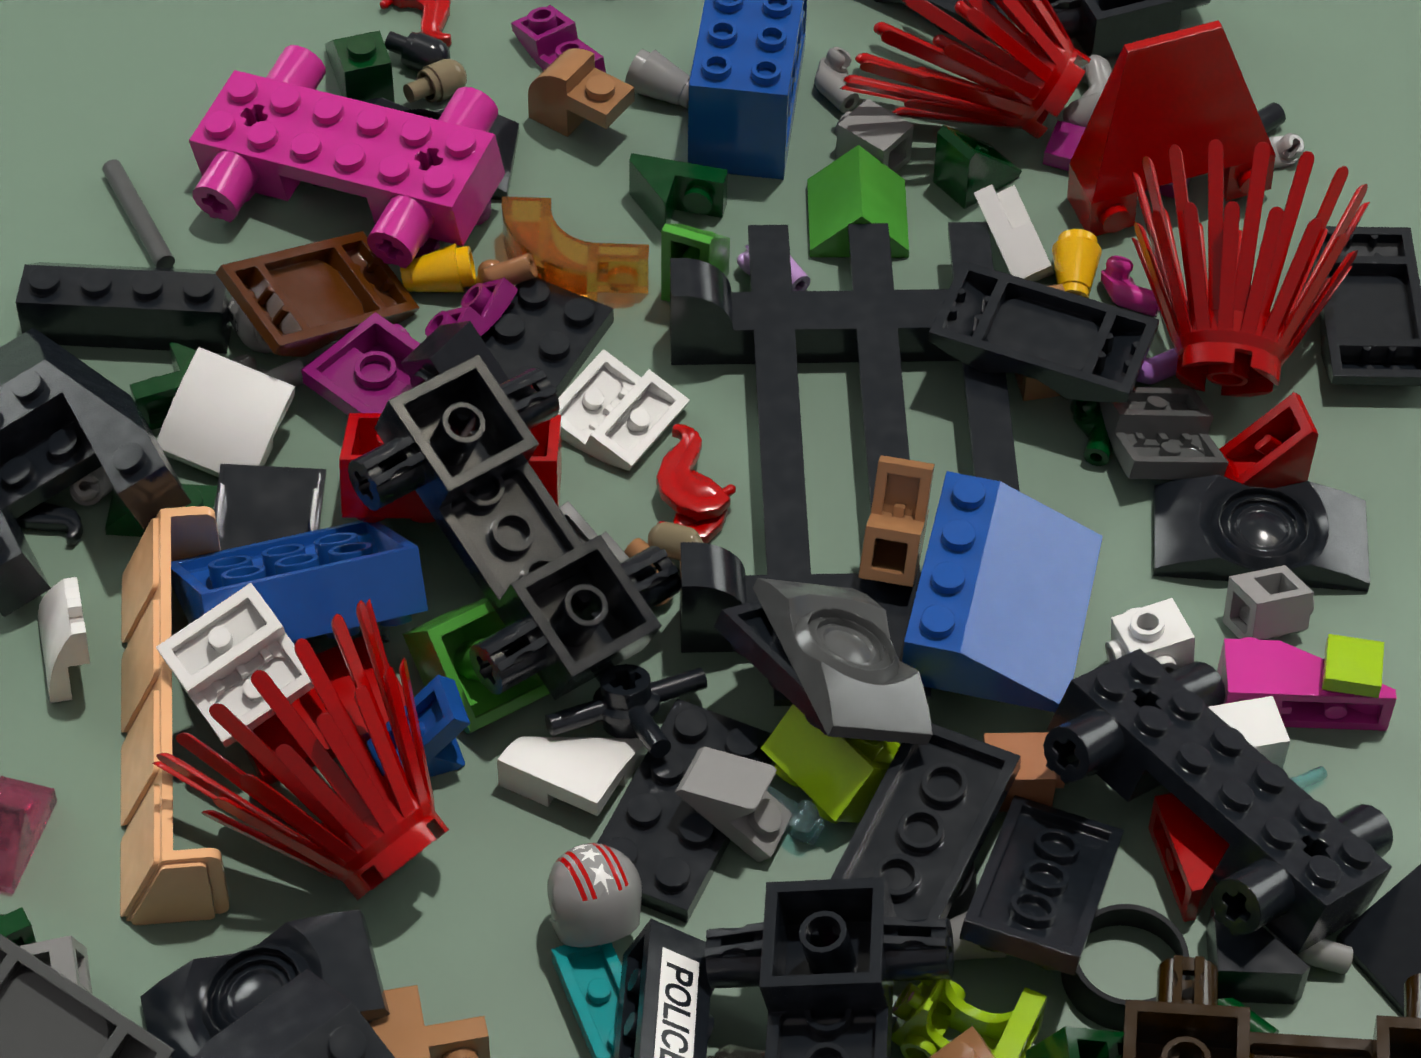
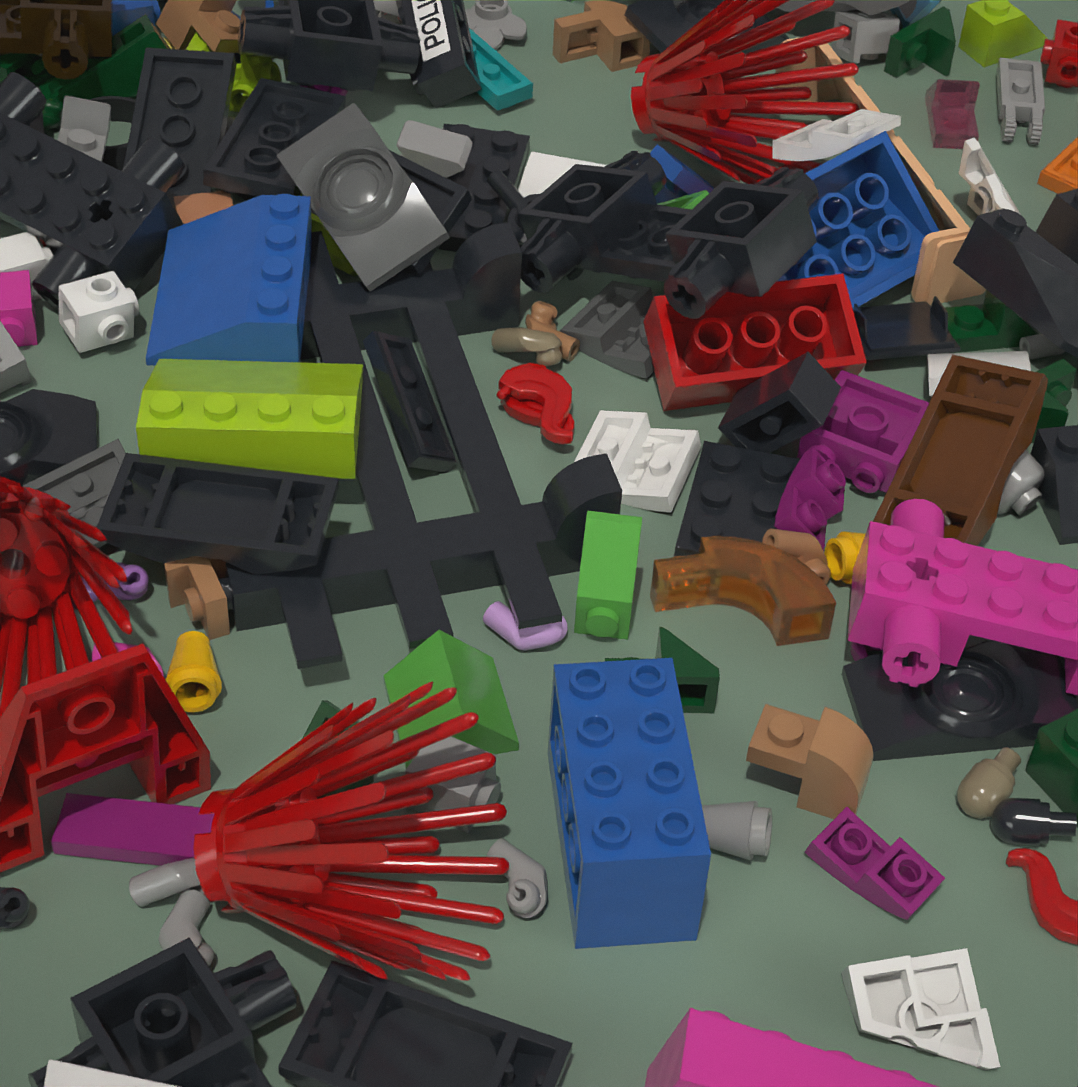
camera: 165 degrees right, 5 degrees down
light grey helmet [547,843,642,947] -> none
medium nougat brick [858,455,935,587] -> none
white slope [974,184,1055,282] -> none
none -> light grey slope [57,96,111,162]
none -> lime slope [136,359,363,479]
none -> black tile [363,331,457,473]

